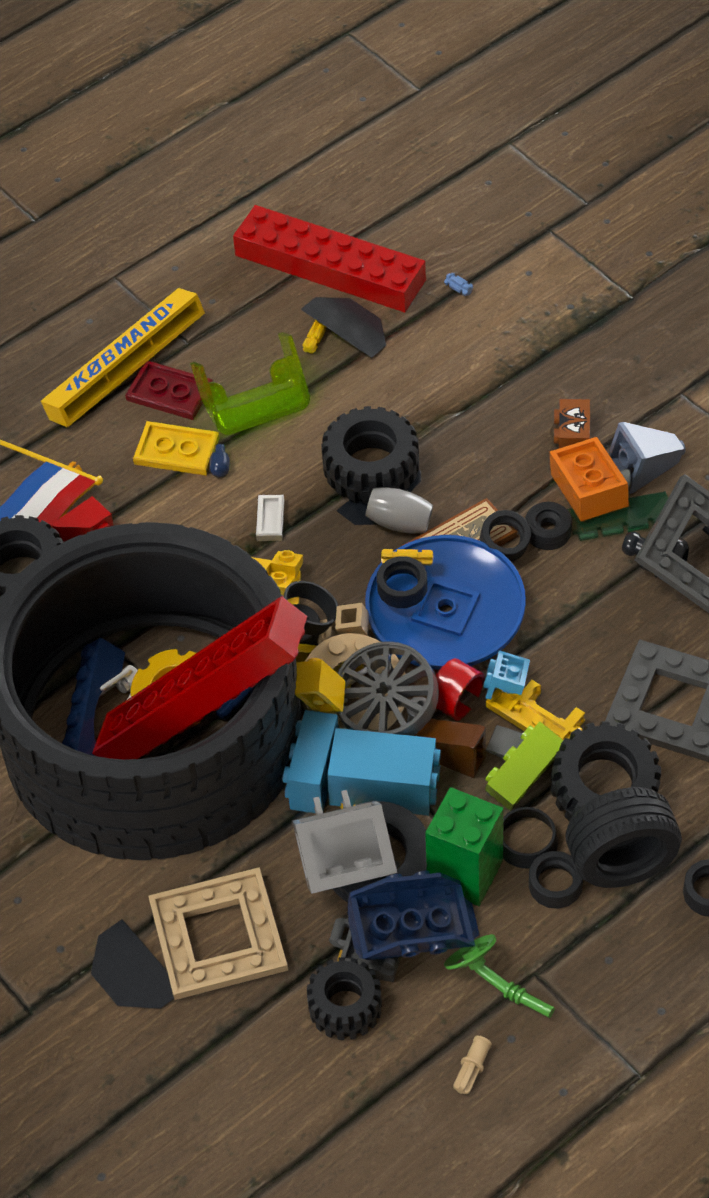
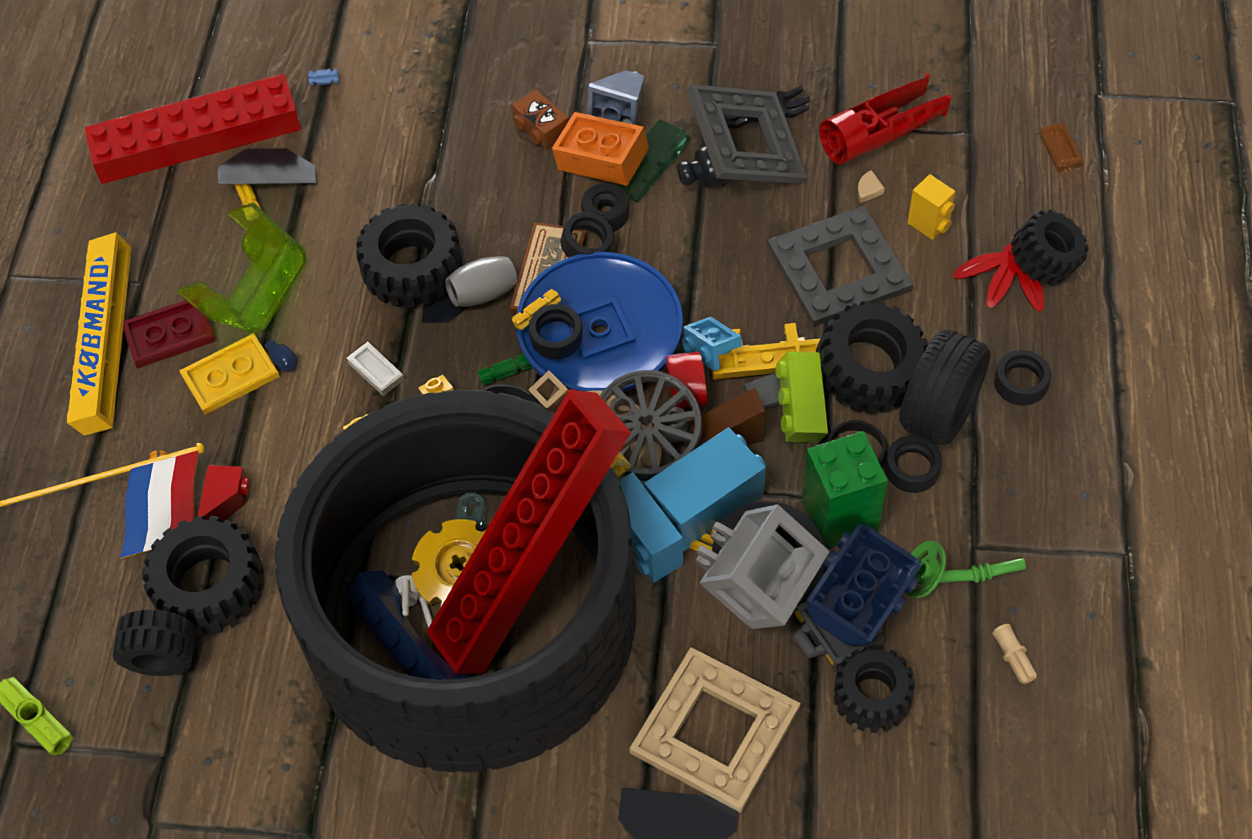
camera: 45 degrees left, 5 degrees up
none -> green axle [478,353,531,385]

